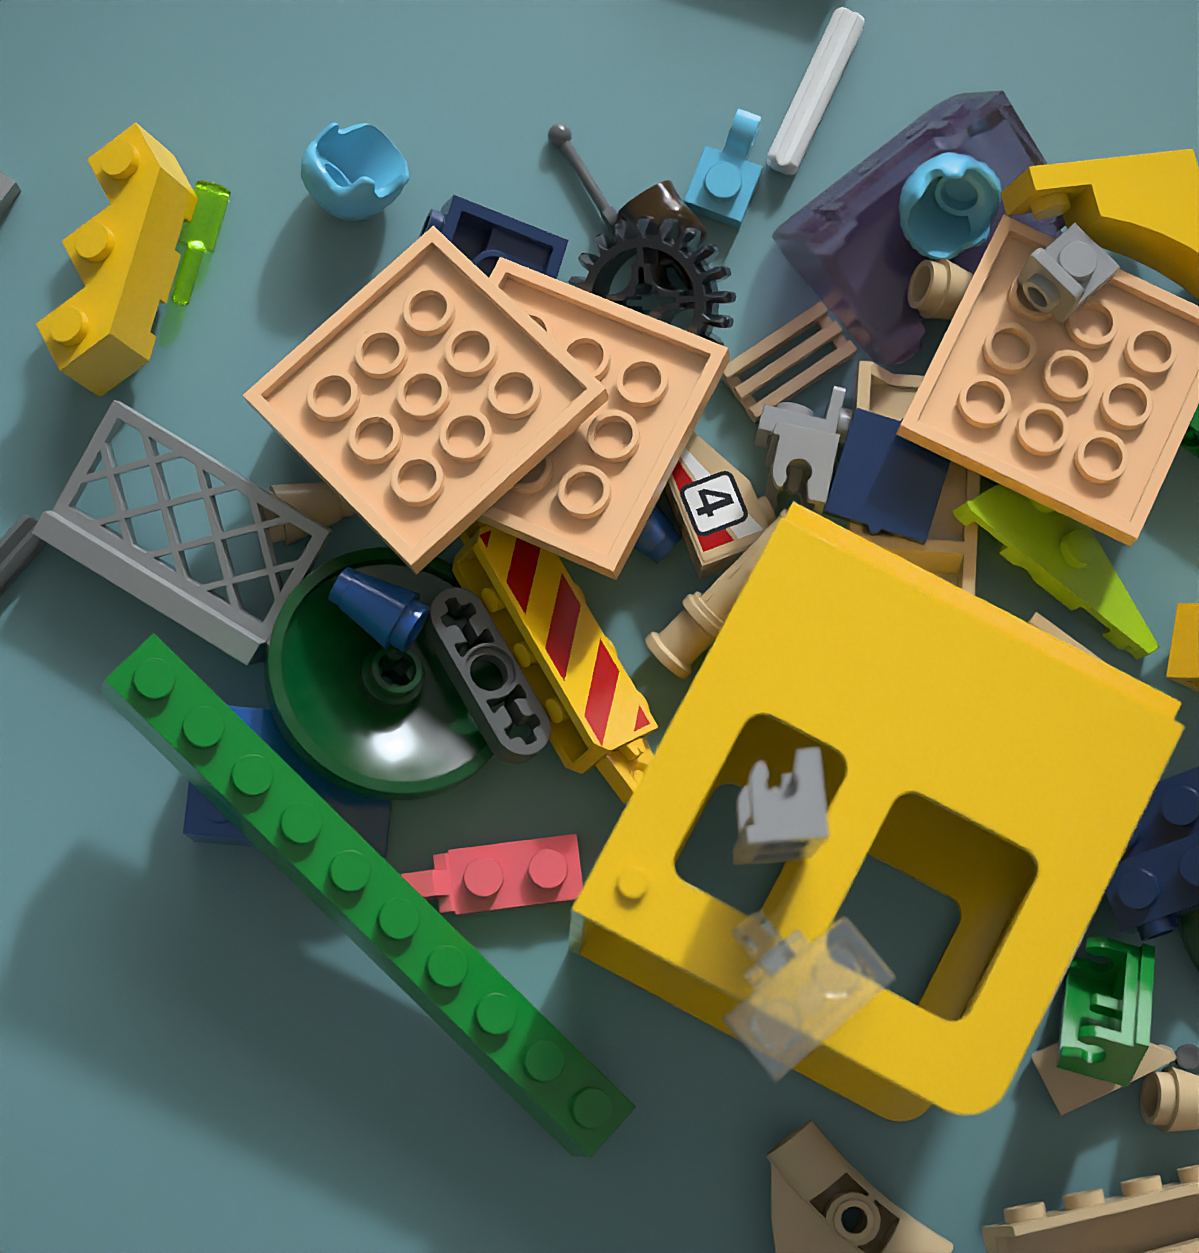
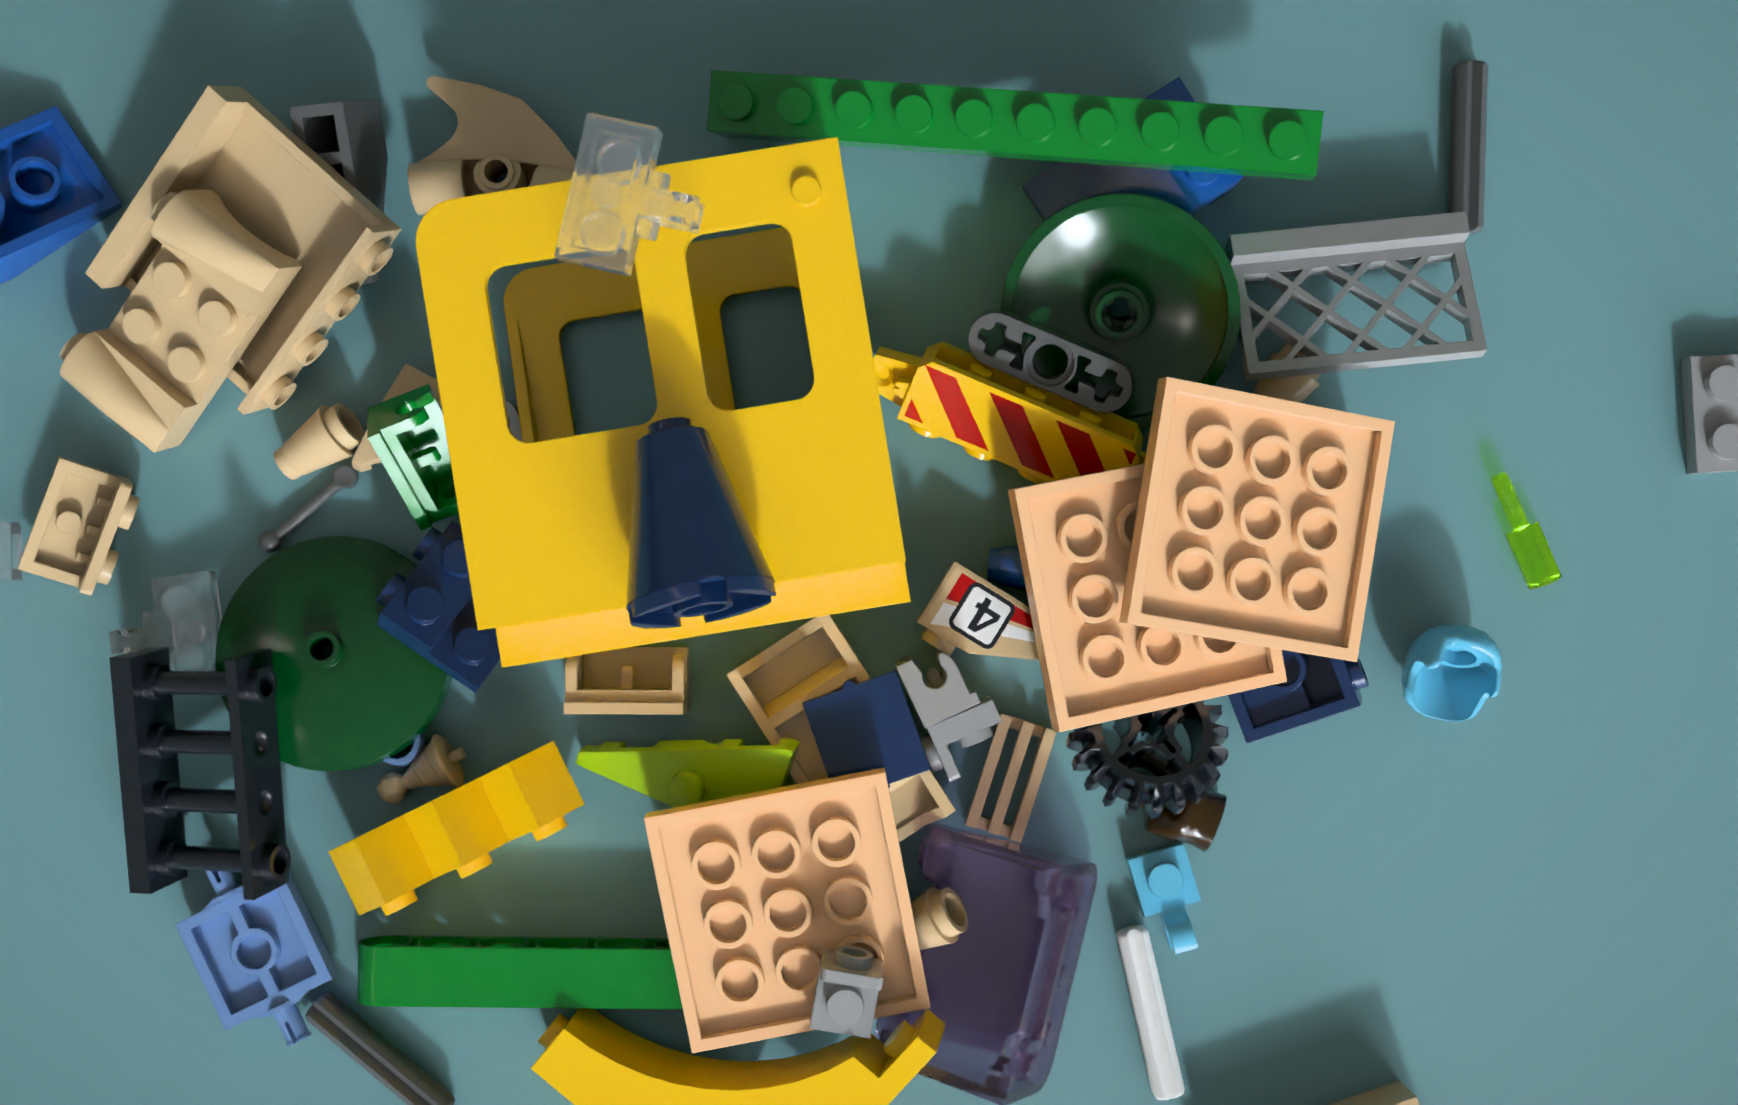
camera: 145 degrees right, 10 degrees up
yellow brick [36,122,198,397] -> none
blue cone [328,567,430,652] -> none
coral hinge [401,834,583,916] -> none
dark grey hinge [548,123,621,234] -> none
tan pin [645,508,788,679] -> none
light grey hinge [733,748,829,865] -> none
medium azure hair [899,152,1002,260] -> none
none -> dark blue cone [626,417,776,629]

